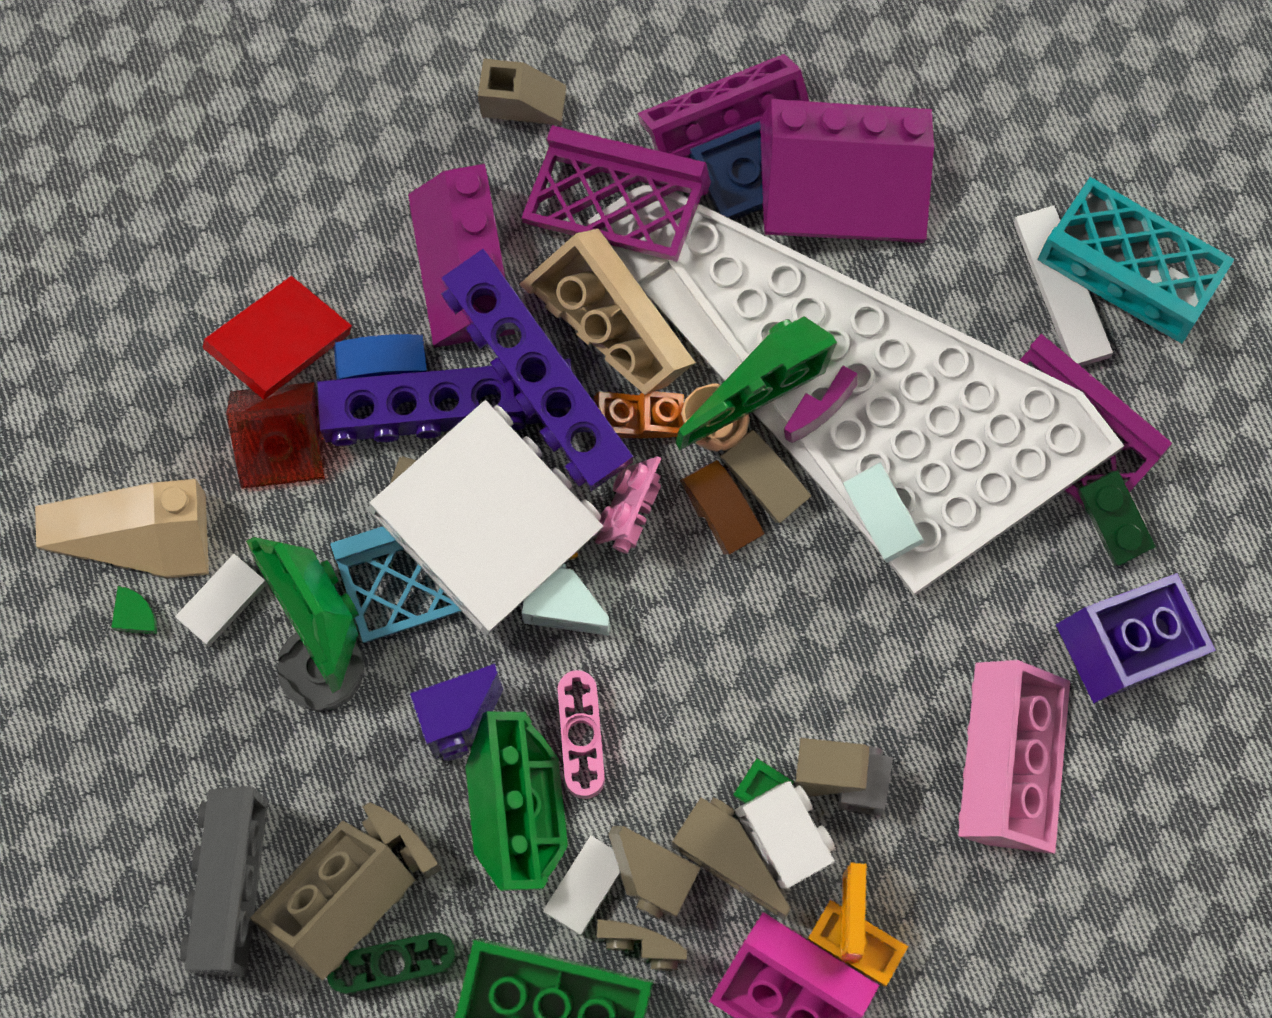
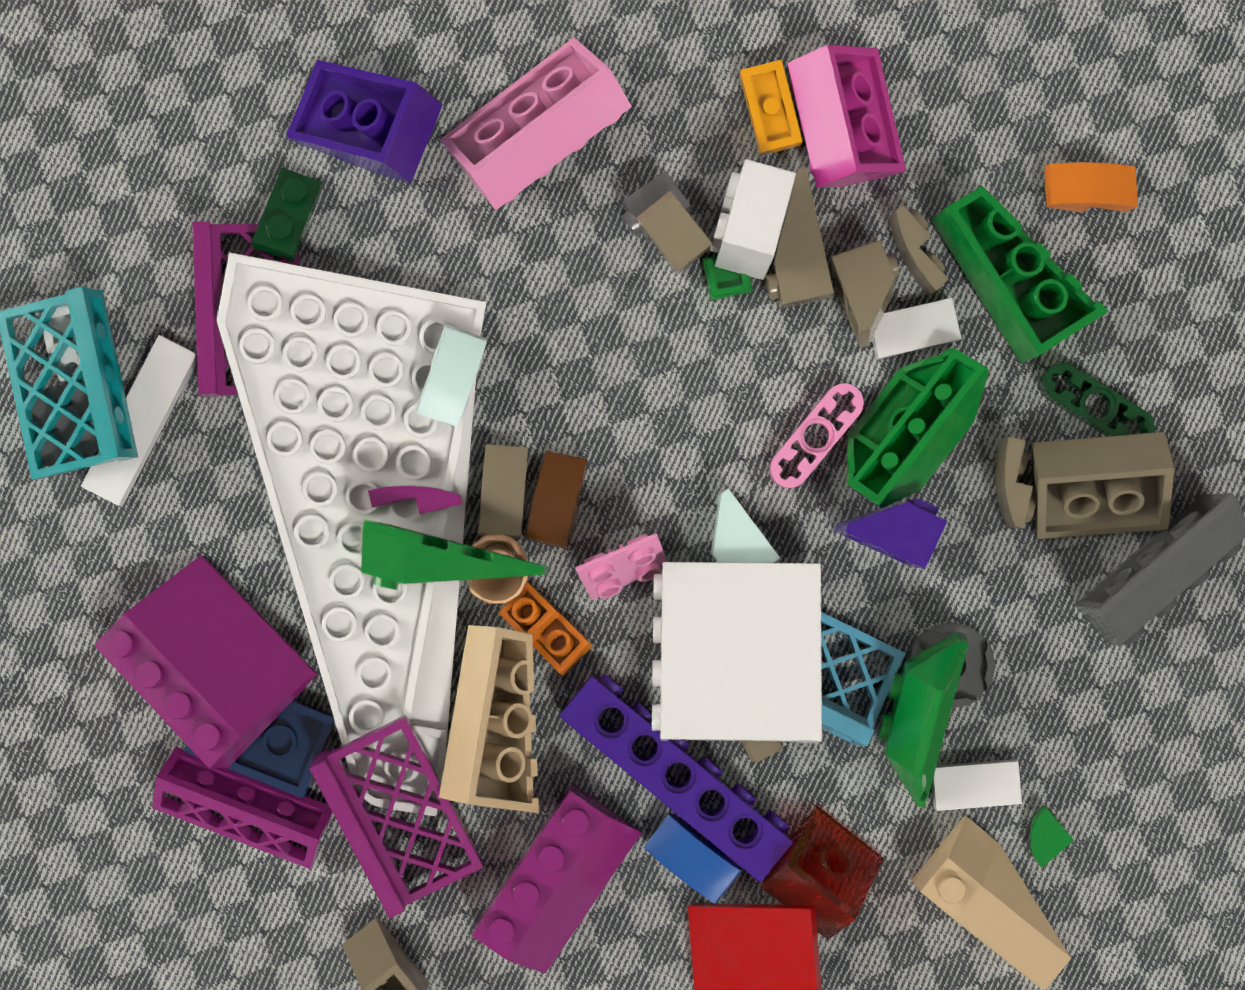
camera: 140 degrees left, 15 degrees up
dark purple brick [441,248,633,492] -> none
light orange tile [840,863,866,963] -> none

